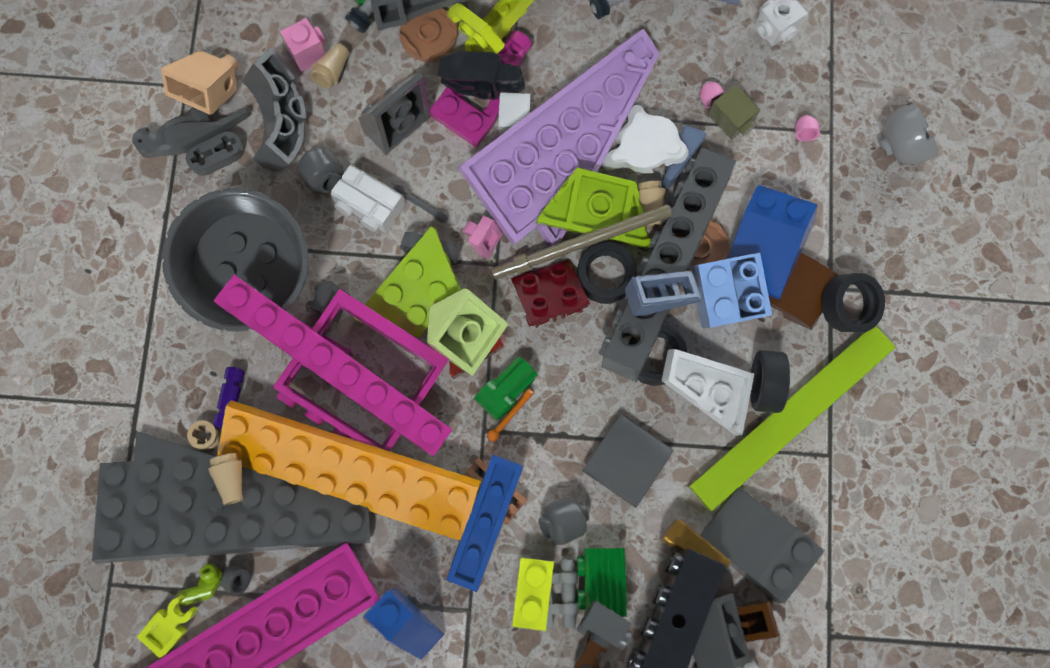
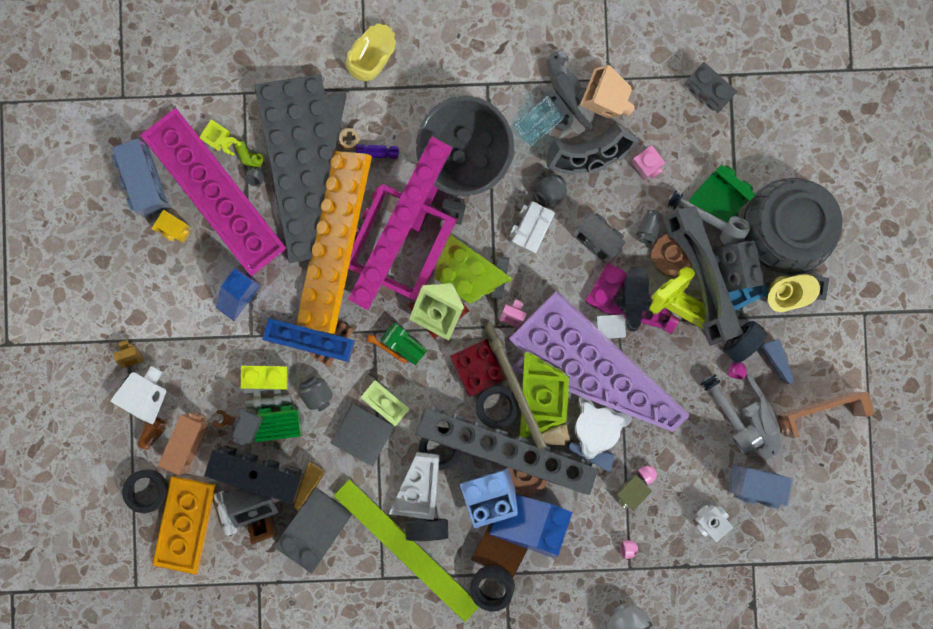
camera: 90 degrees right, 10 degrees up
tan cone [208,453,244,505] -> none
tan cone [310,43,350,89] -> none
dark grey hinge [393,185,448,223] -> none
sand blue slope [625,271,701,316] -> none
none -> light yellow hair [345,23,396,82]
none -> yellowish green plate [360,380,410,426]
none -> clear light blue slope [514,96,564,145]
none -> dark grey cone [636,210,660,245]

